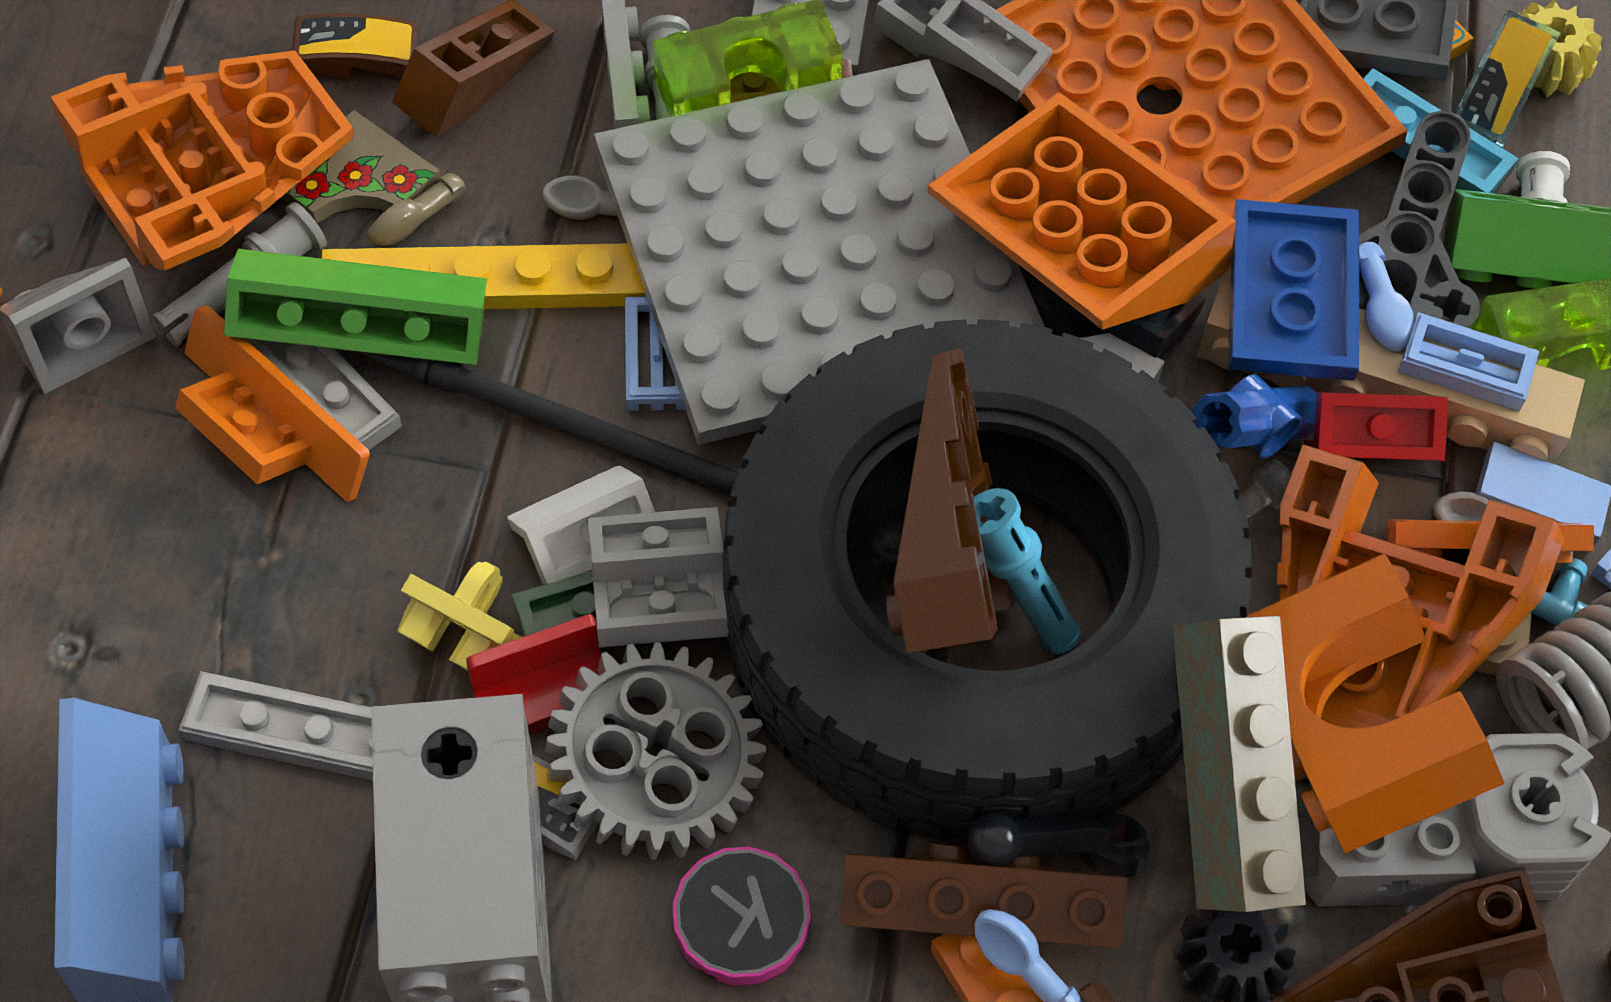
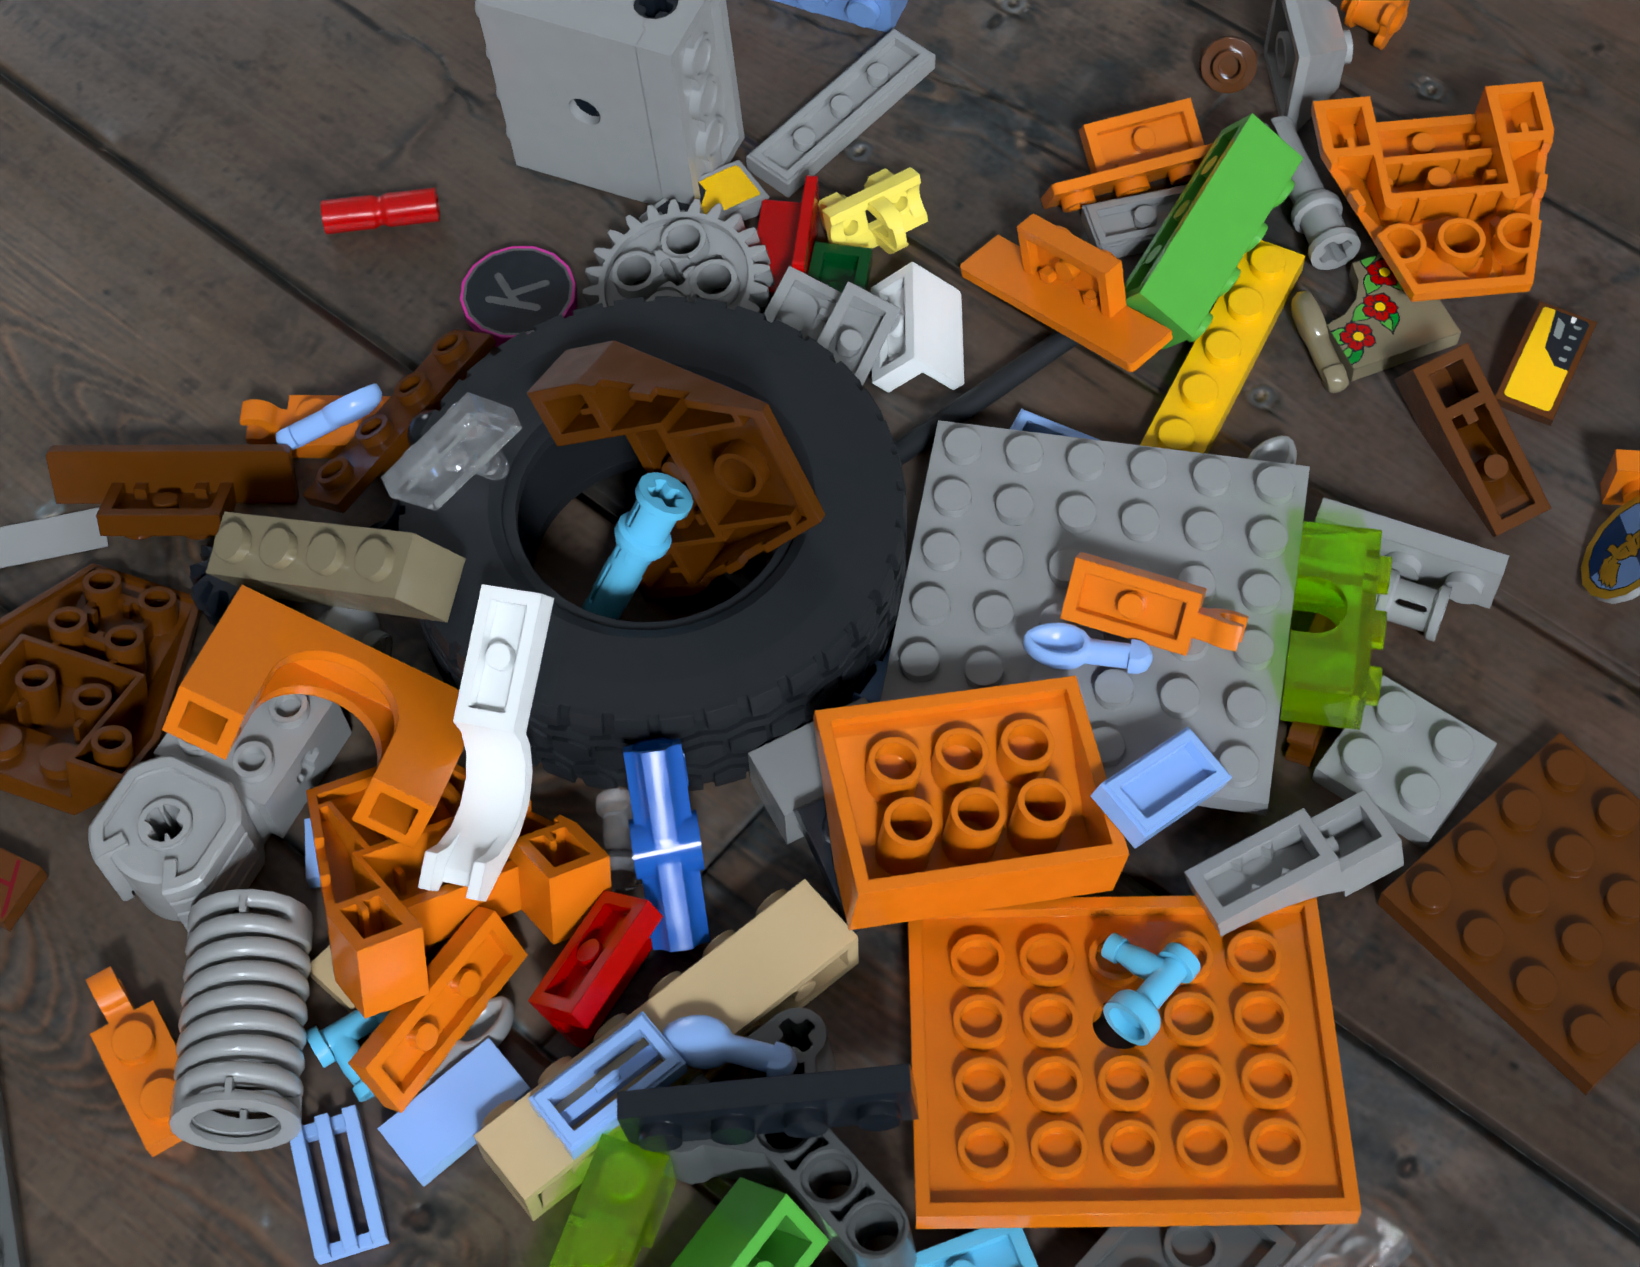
camera: 125 degrees right, 0 degrees up
blue plate [1228,199,1359,381] -> none
none -> clear plate [381,392,523,511]
none -> white piece [418,584,554,902]
none -> black plate [617,1063,919,1152]
none -> orange bracket [960,213,1173,372]
none -> light blue piece [1022,622,1153,674]
none -> orange plate [1060,552,1249,656]
none -> light blue tile [1090,726,1232,849]
none -> medium azure piece [1101,933,1201,1046]
none -> reddish brown plate [1199,36,1257,93]

